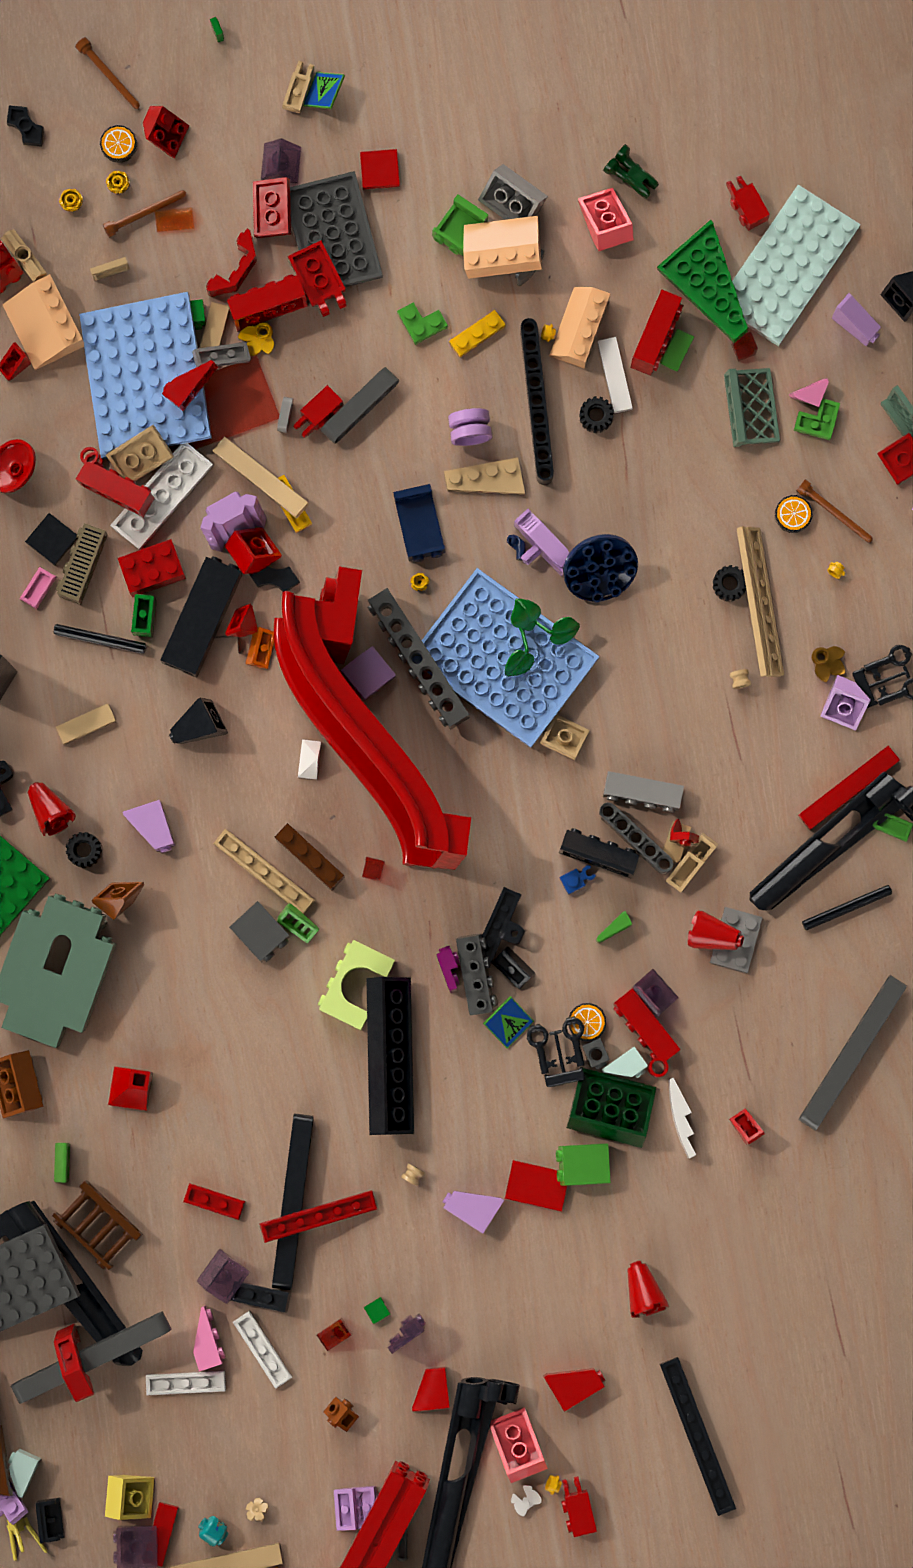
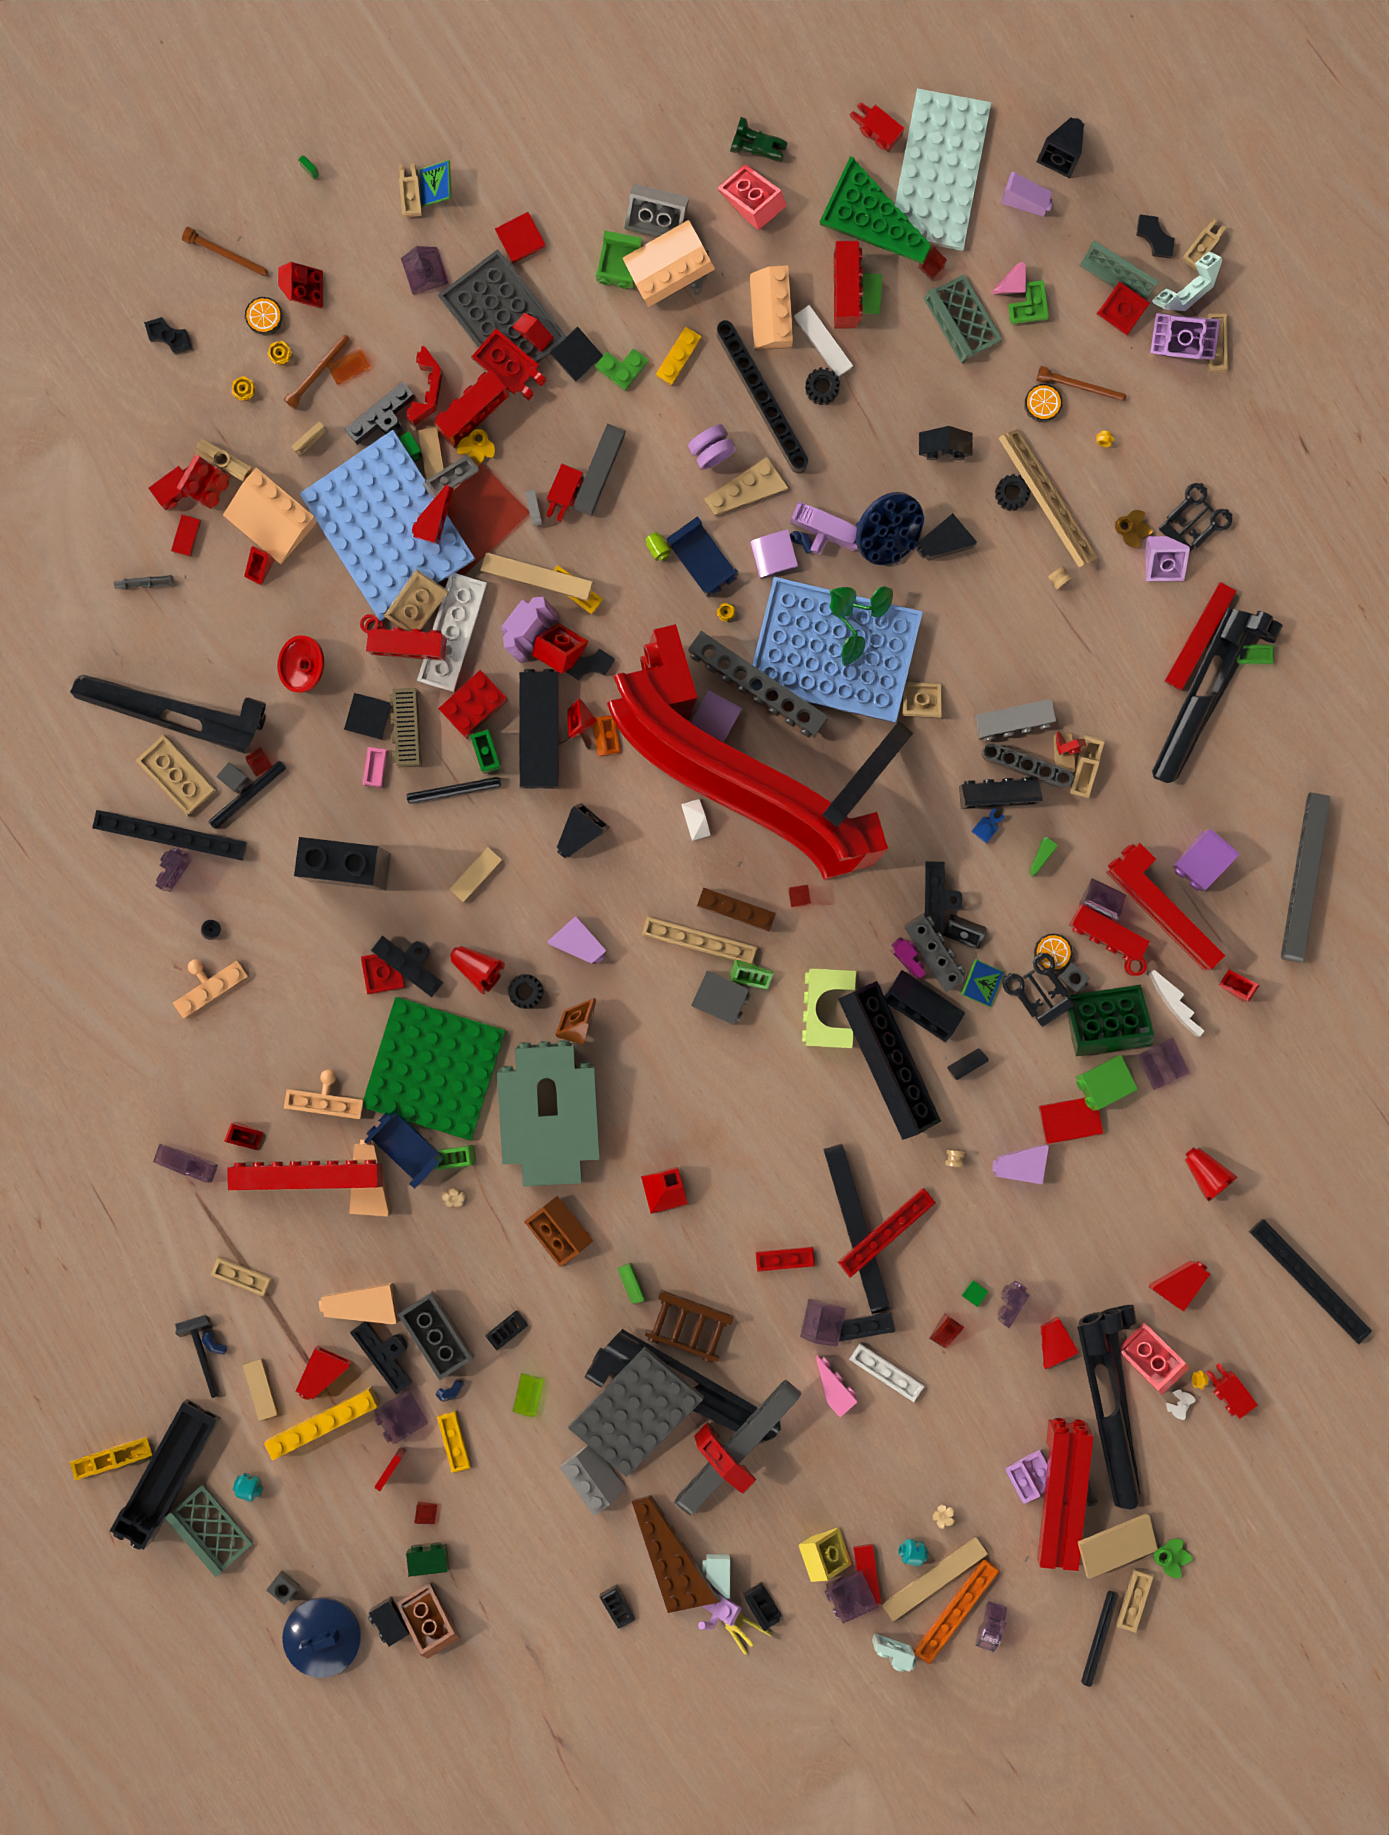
camera: 25 degrees left, 5 degrees up
white tile [146,1371,226,1395] -> none
plate [253,177,291,238] -> none
dark orange brick [323,1397,359,1432] -> none
yellow plate [541,324,556,342] -> none
light aqua slope [602,1047,648,1078] -> none
red cone [688,910,744,950] -> none
light grey plate [710,907,762,973] -> none
black axle [802,885,892,930] -> none
none -> plate [344,382,416,445]
none -> red slope [512,313,554,352]
none -> black tile [550,327,603,382]
none -> lime brick [645,532,671,562]
none -> lavender slope [750,529,798,578]
none -> black beam [822,721,913,828]
none -> black brick [884,970,965,1043]
none -> black slope [916,513,977,561]
none -> black brick [919,426,973,461]
none -> black slope [947,1048,989,1080]
none -> red brick [1106,843,1226,970]
none -> slope [1137,1038,1190,1090]
none -> medium lavender slope [1172,829,1240,891]

